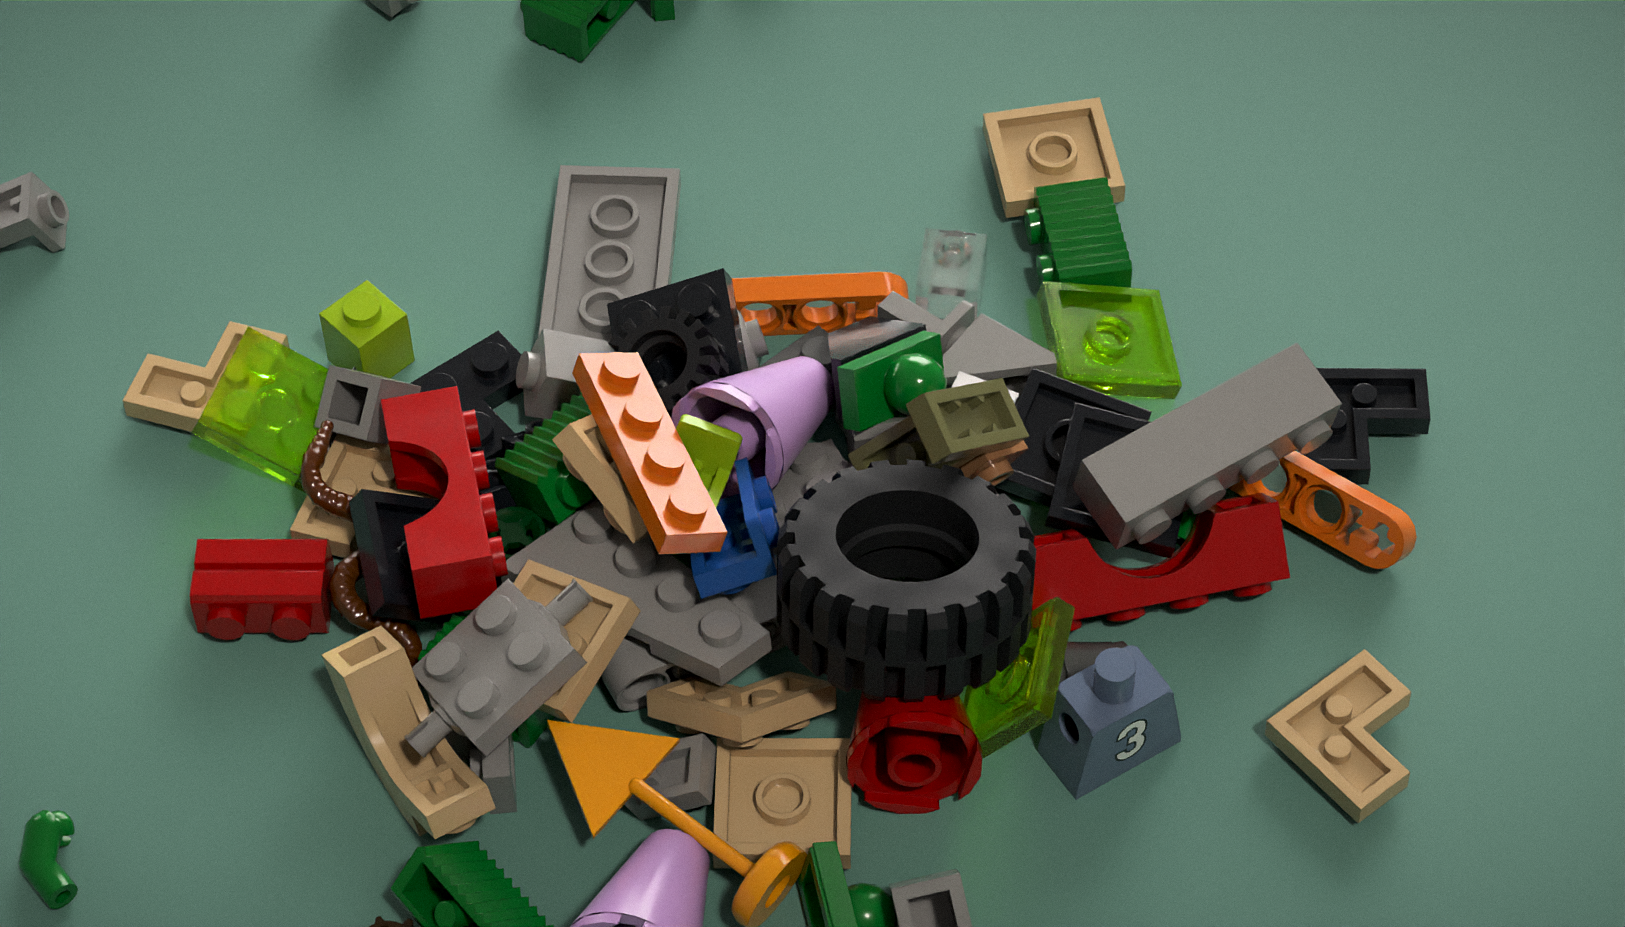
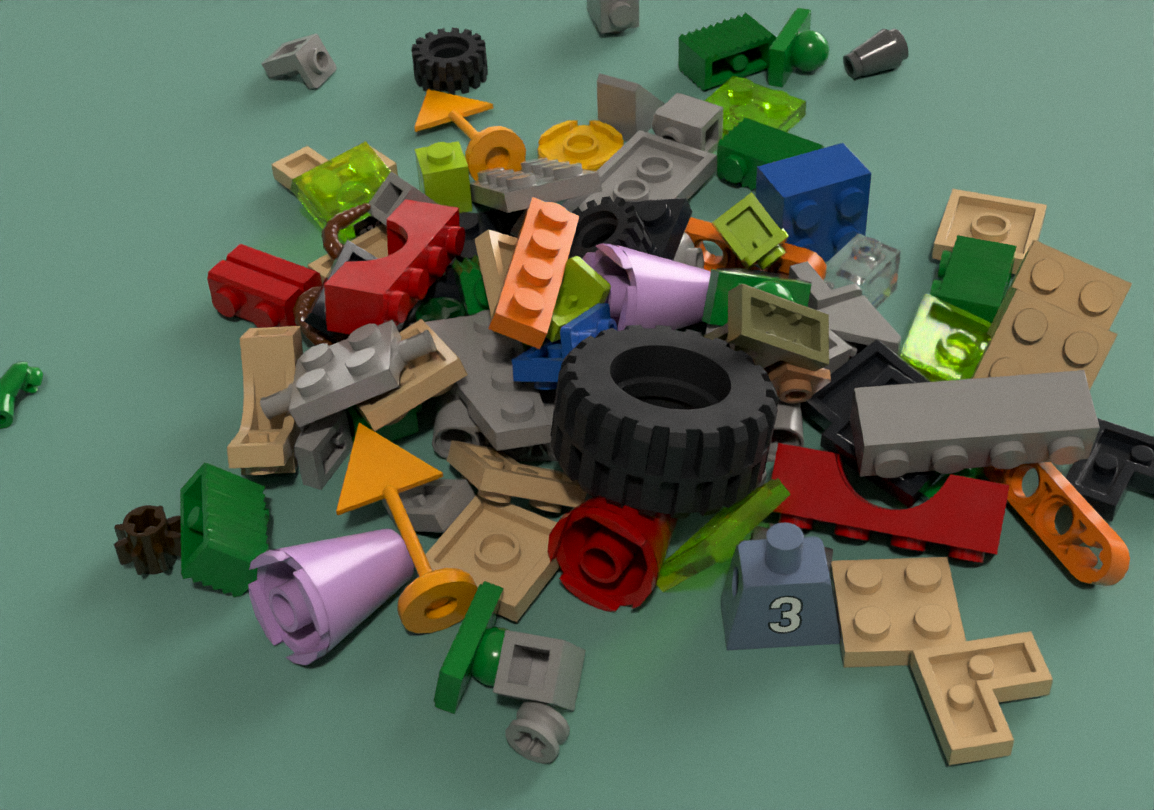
camera: 30 degrees right, 10 degrees down
none -> black tyre [412,28,488,95]
none -> light orange piece [414,89,526,181]
none -> light grey plate [470,158,602,213]
none -> yellow tile [537,120,624,171]
none -> light grey slope [597,73,665,142]
none -> light grey brick [652,93,723,154]
none -> clear neon green plate [705,76,806,139]
none -> lime bracket [712,192,789,271]
none -> green brick [717,117,824,190]
none -> blue brick [756,143,872,270]
none -> tan plate [830,557,966,668]
none -> tan bracket [971,240,1132,390]

